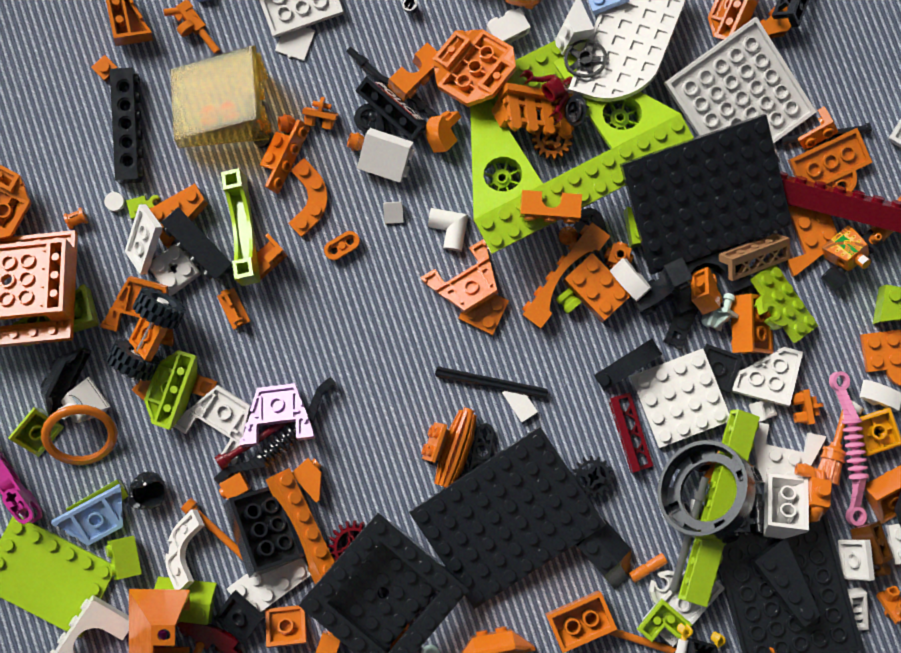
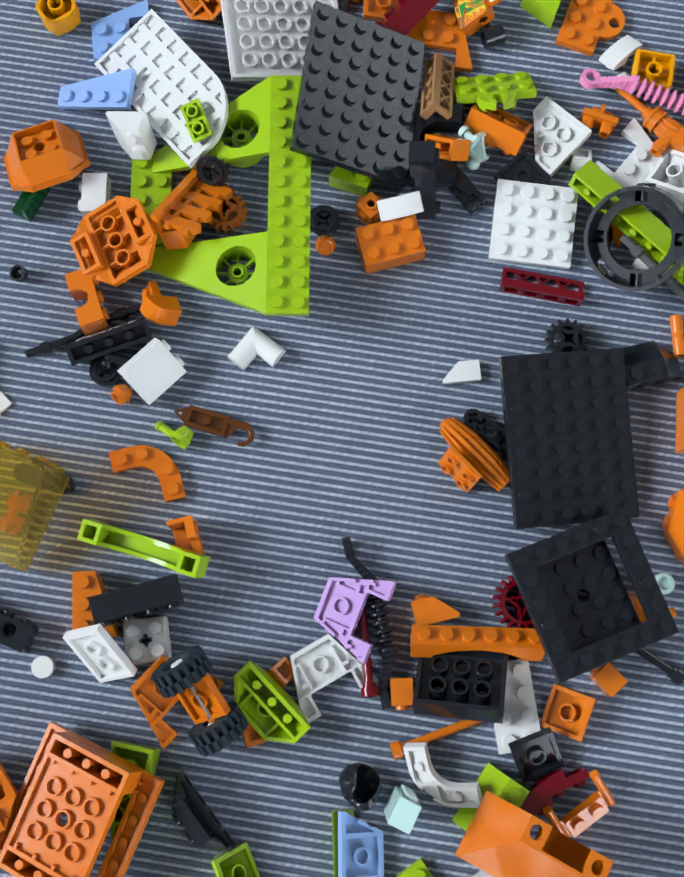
camera: 60 degrees left, 5 degrees down
orange wedge [41,405,118,465] -> none
white torso [58,377,110,423] -> none
orange bush [63,207,89,230] -> none
lime brick [105,535,142,580] -> none
lime plate [126,195,160,220] -> none
orange hinge [217,288,251,330] -> none
orange bracket [260,120,310,194] -> none
orange plate [278,114,296,133] -> none
orange hips [302,97,339,130] -> none
orange plate [324,231,360,261] -> none
white slope [383,202,403,224] -> none
wing [420,240,498,313] -> none
black axle [435,366,548,399] -> none
orange plate [458,295,509,335] -> none
dark red piece [520,70,573,125] -> none
orange arch [520,190,582,224] -> none
orange arch [522,222,610,329] -> none
lime wheel [555,288,582,314] -> none
black wheel [564,39,607,78] -> none
black arch [594,338,662,391] -> none
none -> lime bar [155,420,194,450]
none -> reddish brown plate [174,405,255,447]
none -> lime slope [180,98,213,144]
none -> light aqua brick [384,784,422,834]

